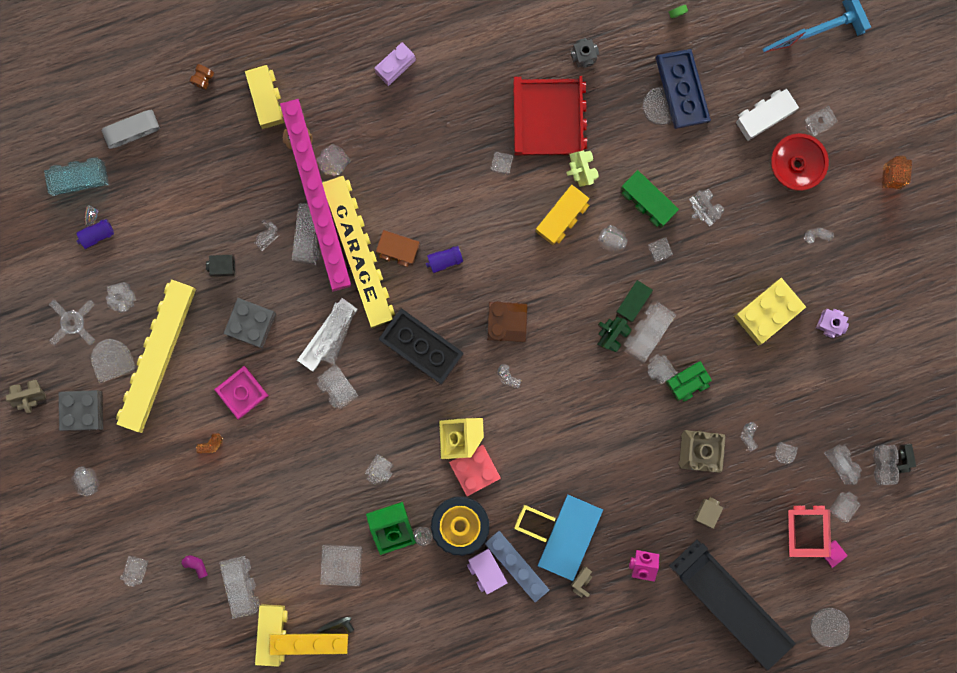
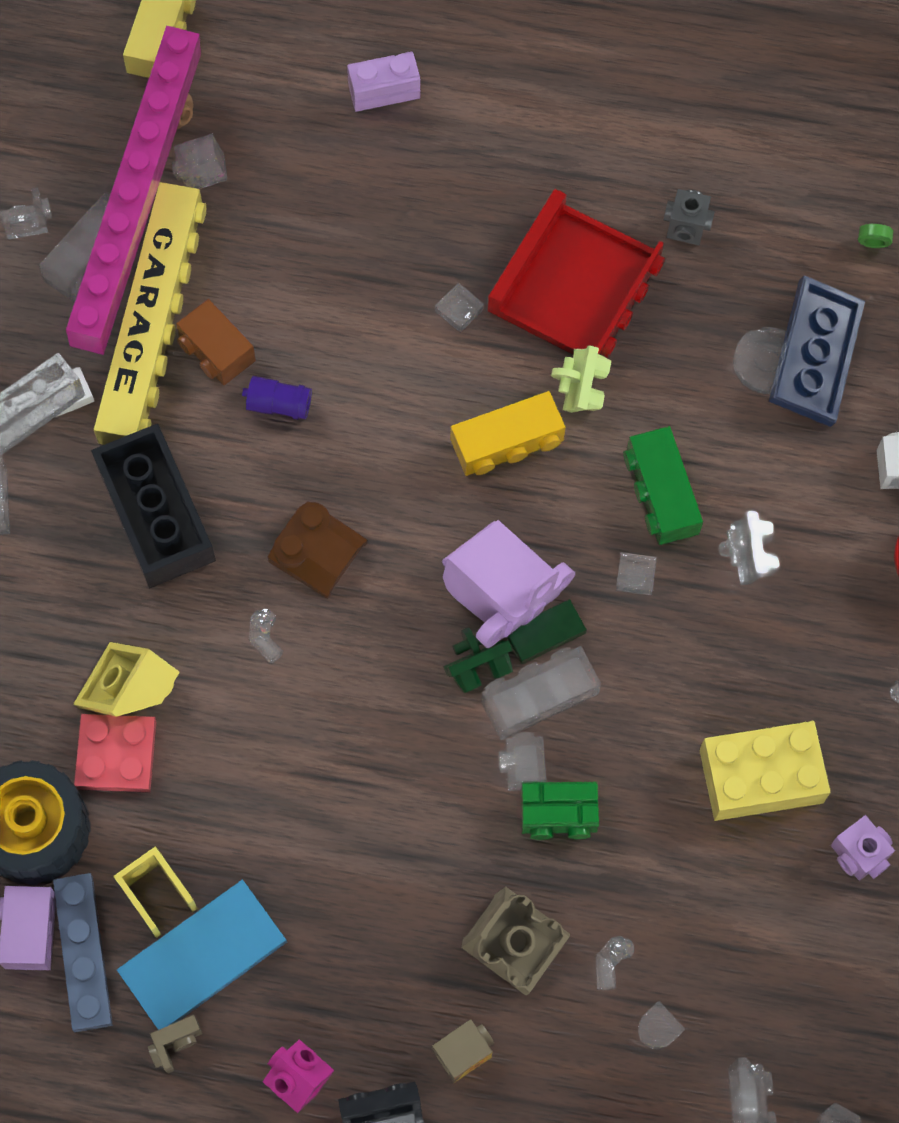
camera: 30 degrees right, 15 degrees down
clear head [598,225,628,253] -> none
none -> lavender piece [442,520,575,648]

